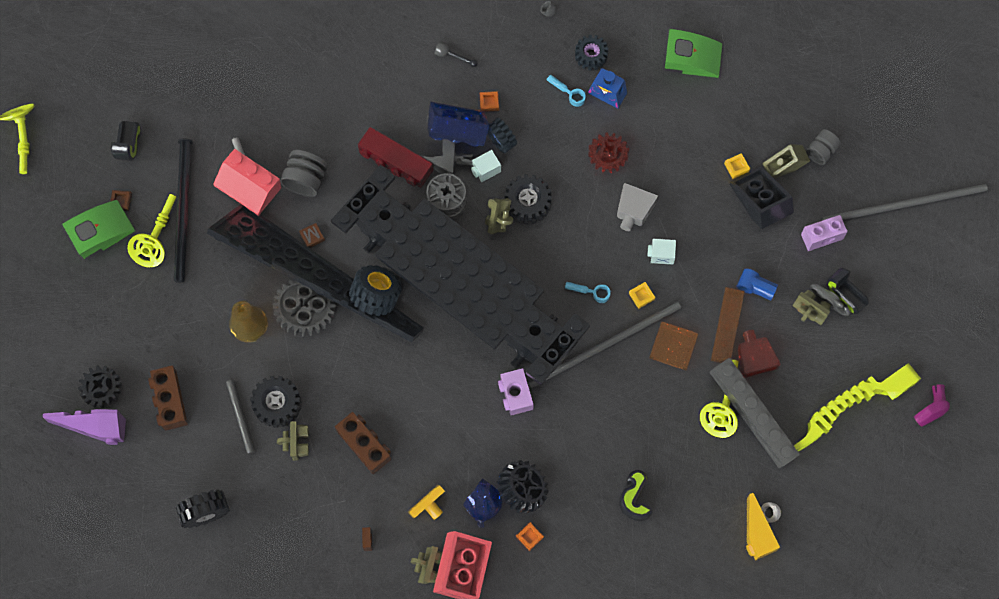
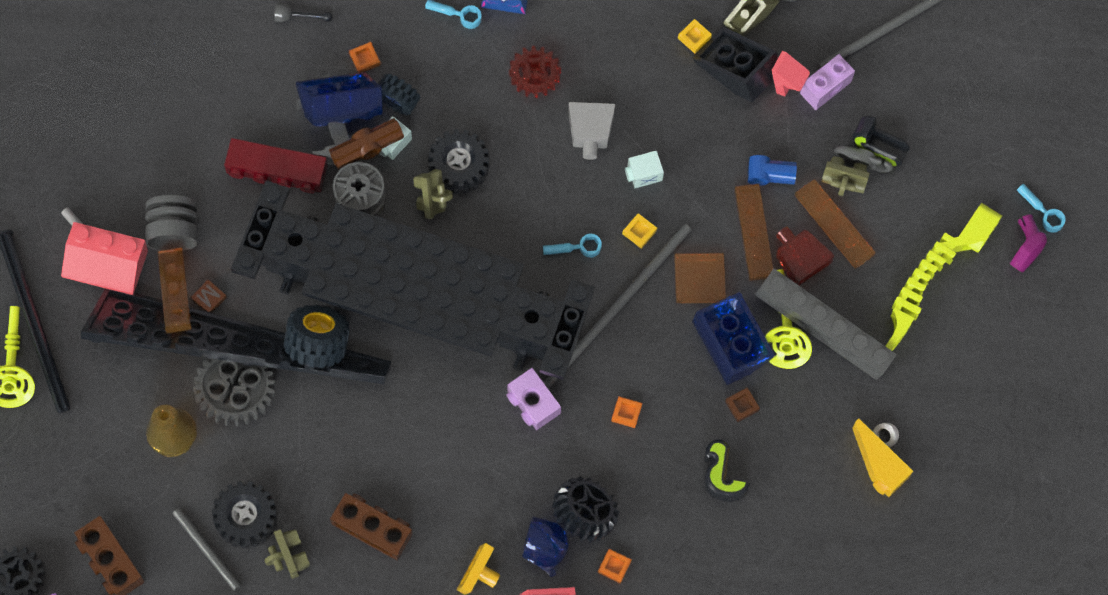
camera: 25 degrees left, 0 degrees up
none -> clear orange tile [158,248,192,333]
none -> reddish brown piece [329,118,404,170]
none -> orange tile [611,396,642,428]
none -> clear blue slope [692,292,775,385]
none -> reddish brown tile [725,388,760,422]
none -> coral slope [772,51,810,96]
none -> clear orange tile [795,179,875,269]
none -> medium azure piece [1017,184,1065,233]

